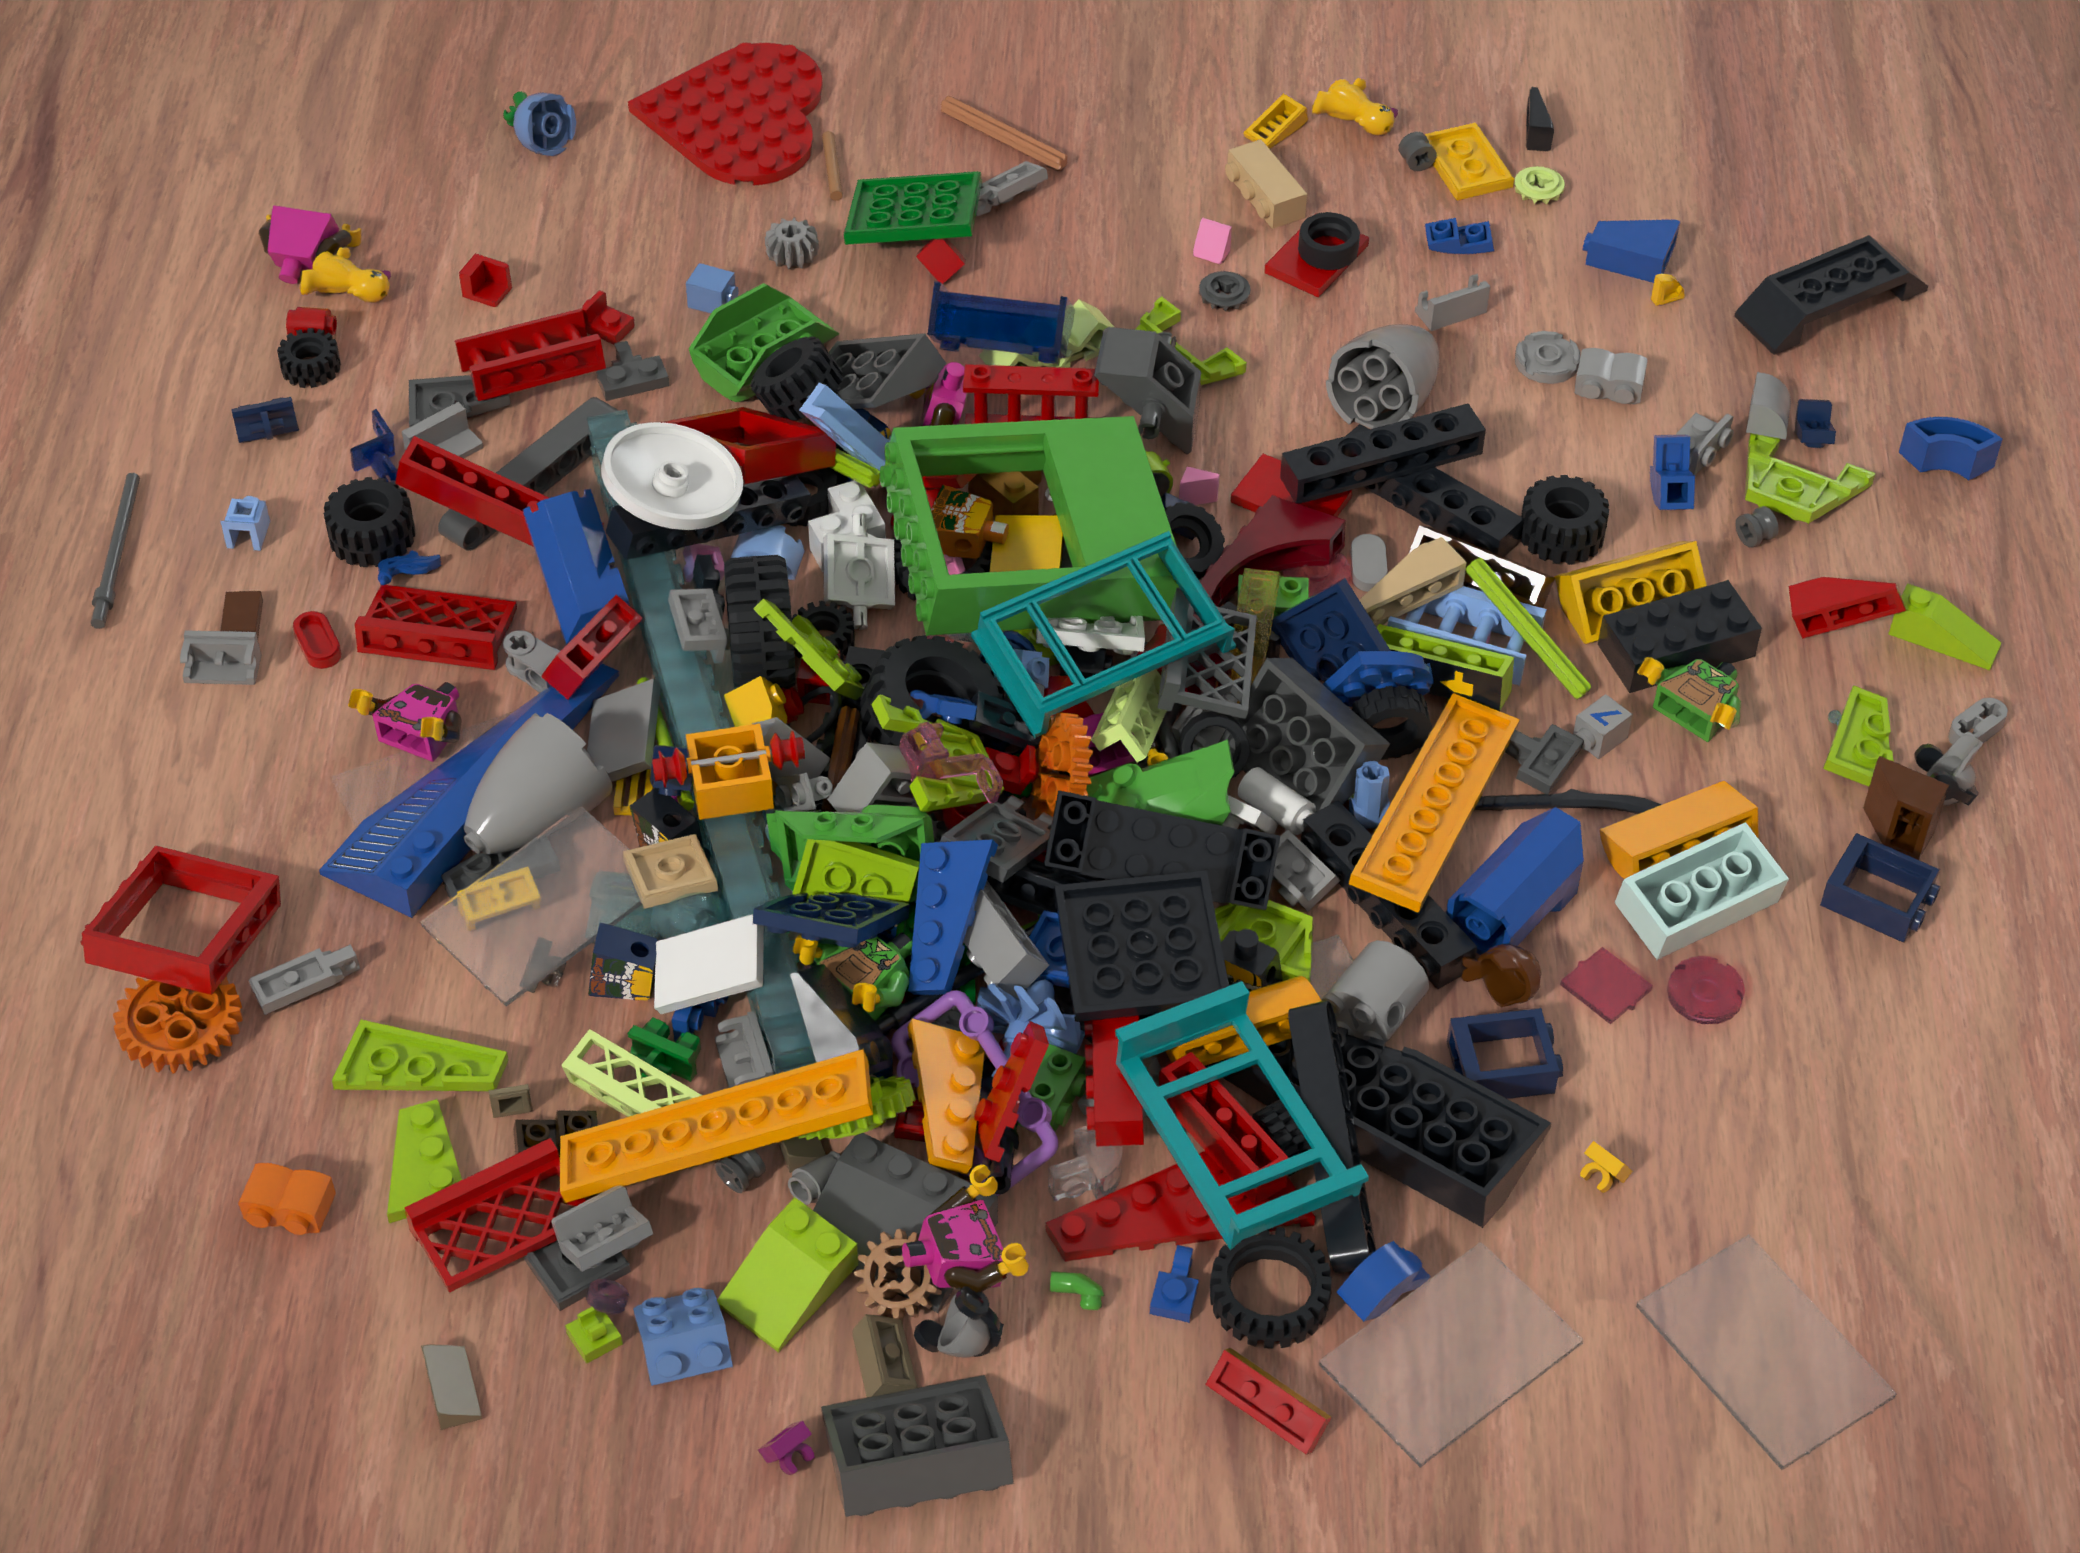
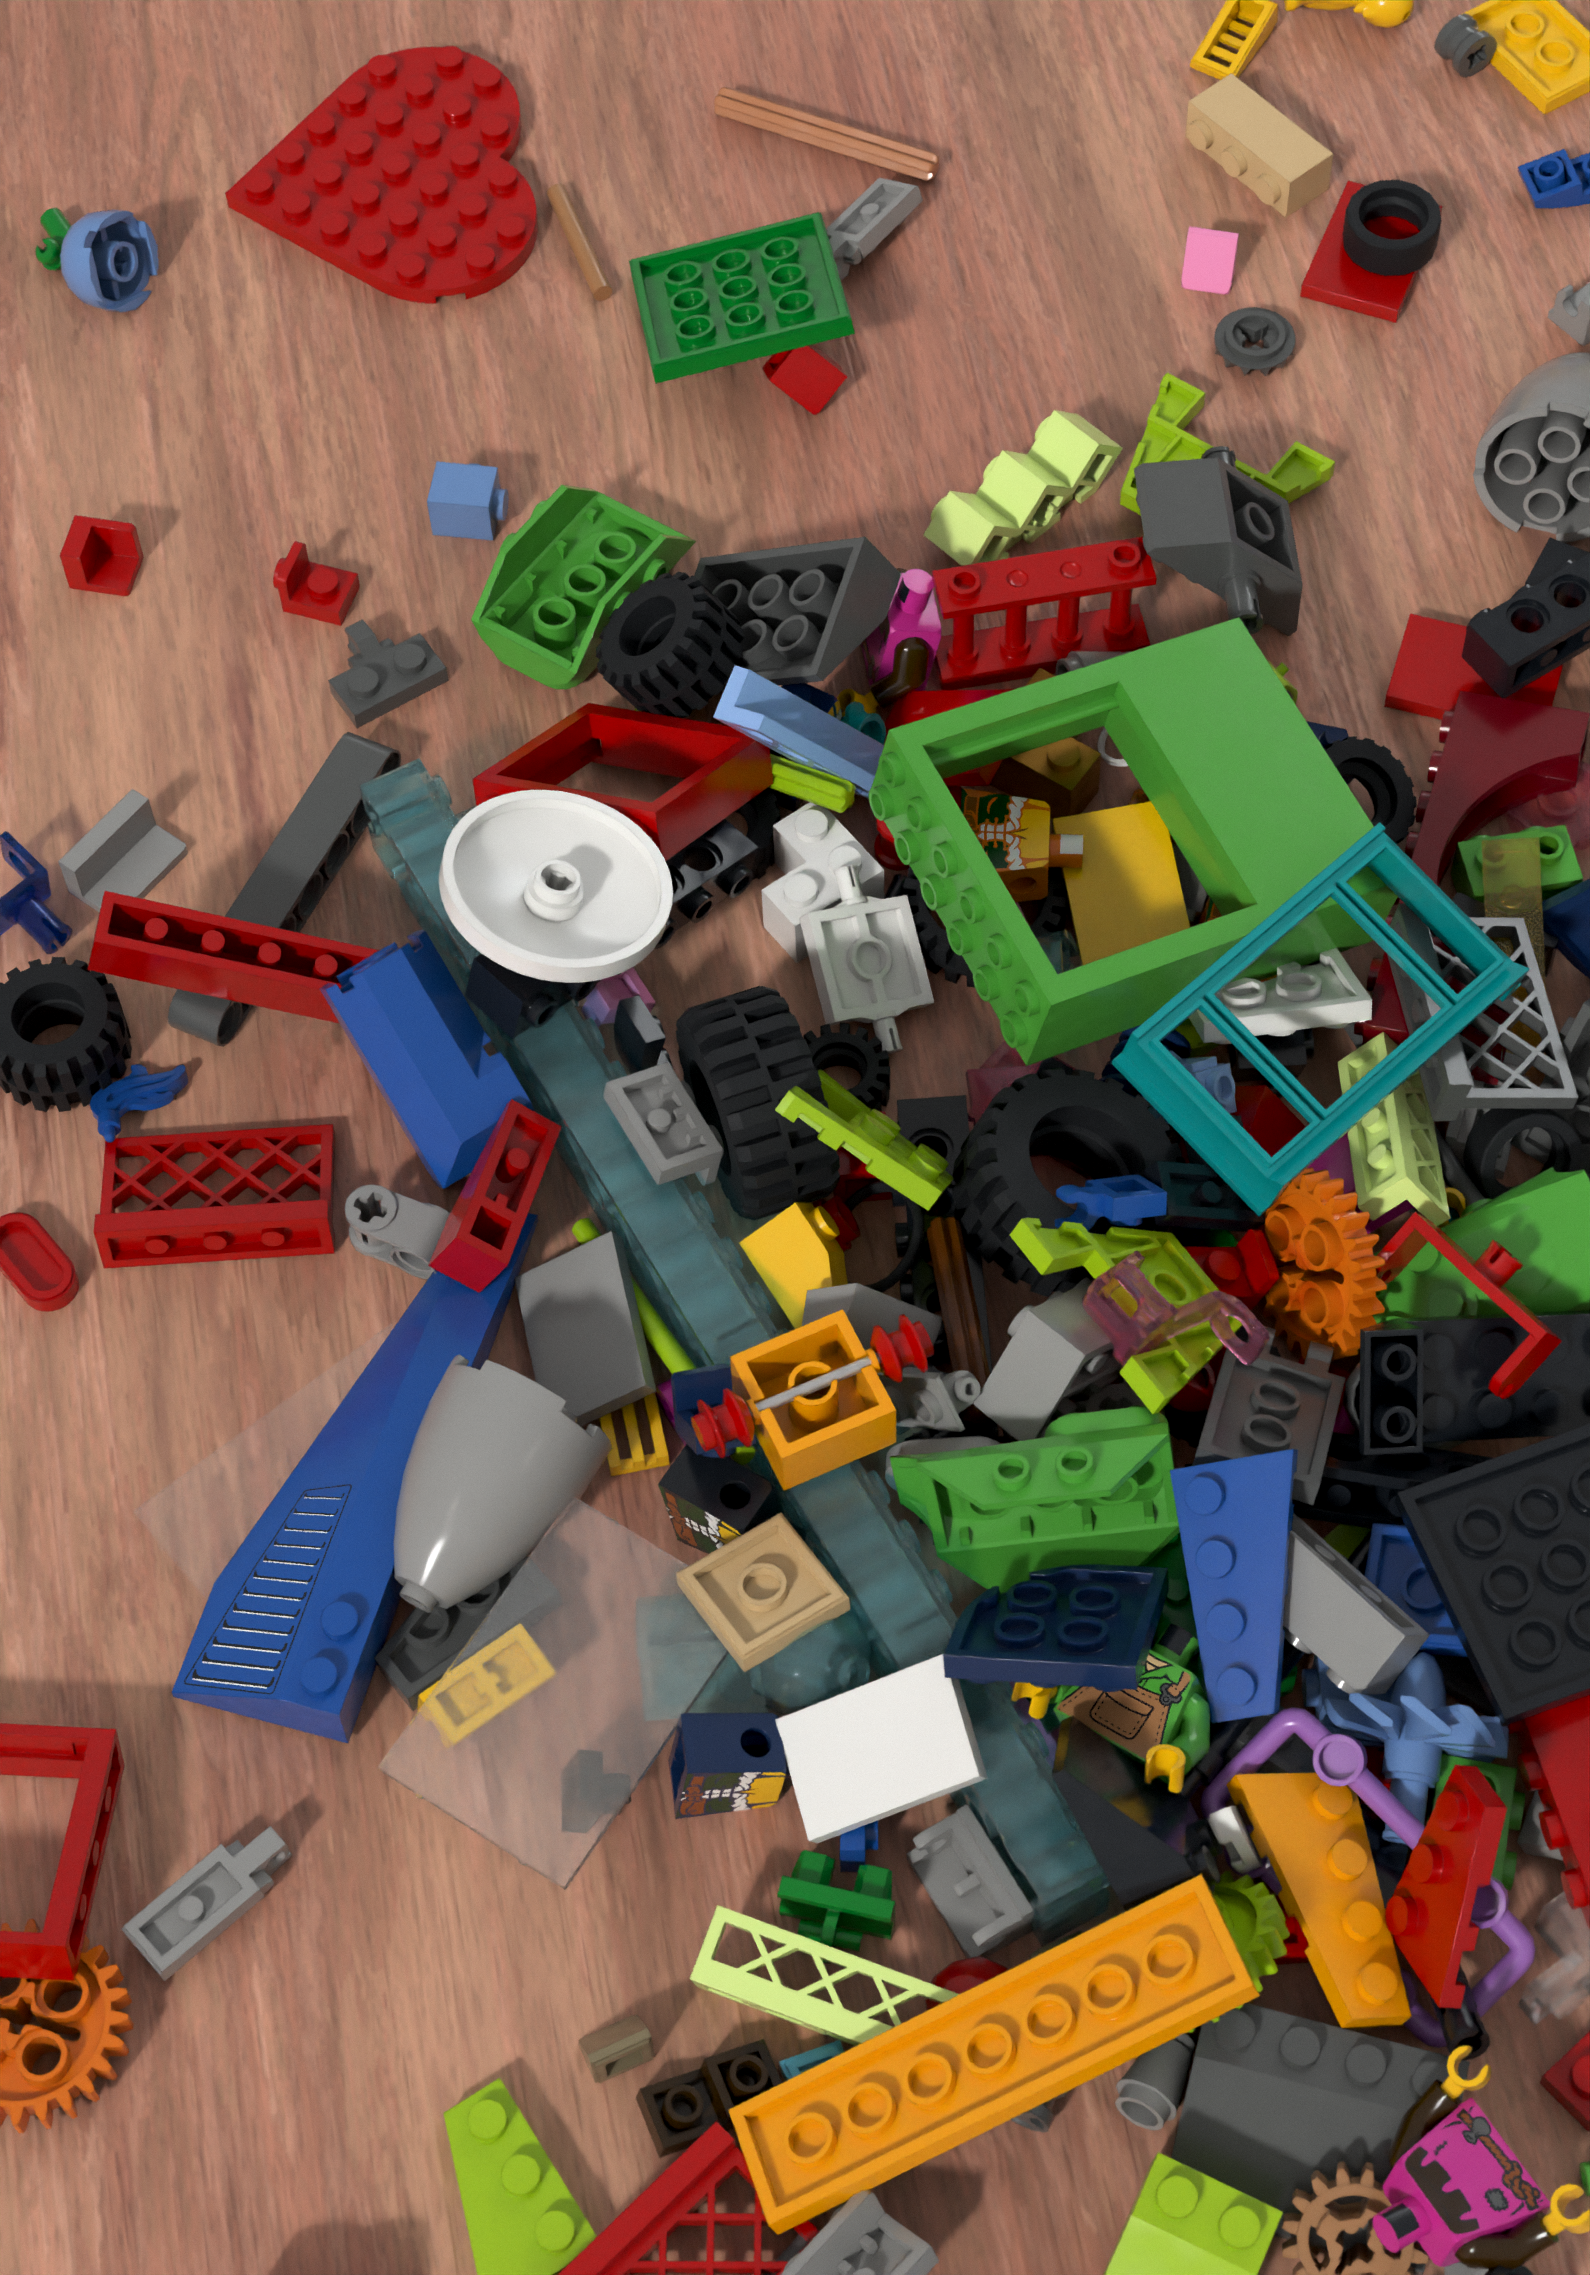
camera: 10 degrees left, 10 degrees up
lime wing [332,1019,509,1091] -> none
torso [348,682,462,762] -> none
dark grey wing [409,375,511,427] -> none
red fence [454,308,606,401] -> none
light blue cylinder [731,525,805,580] -> none
light grey gear [765,217,819,269] -> none
lime wing [792,839,920,902] -> none
clear blue windscreen [927,281,1075,364] -> none
bright pink slope [1179,467,1220,505] -> none
none -> white tile [1208,1805,1263,1874]
none -> red piece [1376,1212,1562,1400]

